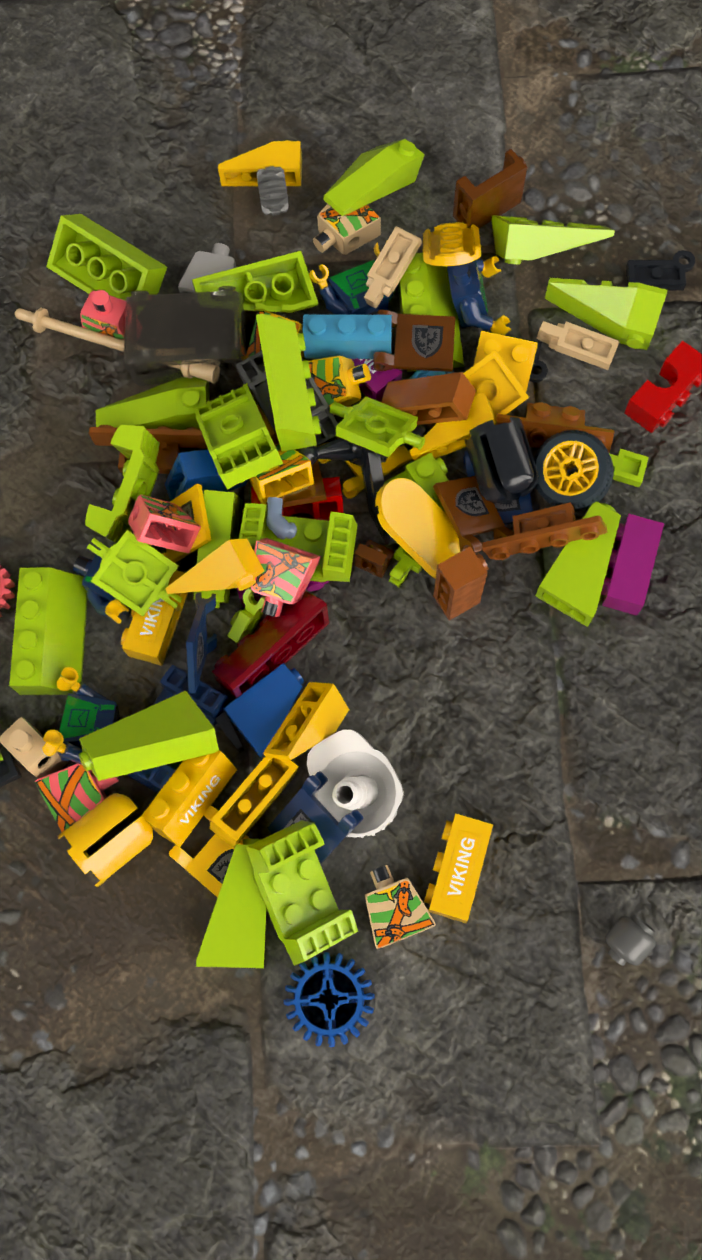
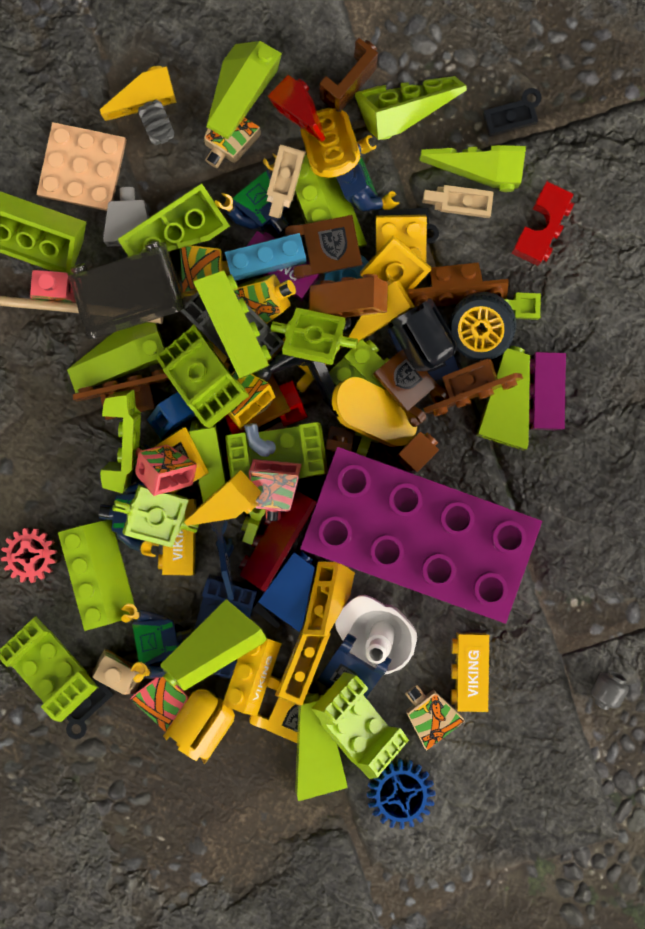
camera: 20 degrees left, 15 degrees up
none -> light nougat plate [36,122,127,211]
none -> red slope [268,75,326,142]
none -> magenta brick [300,447,542,624]

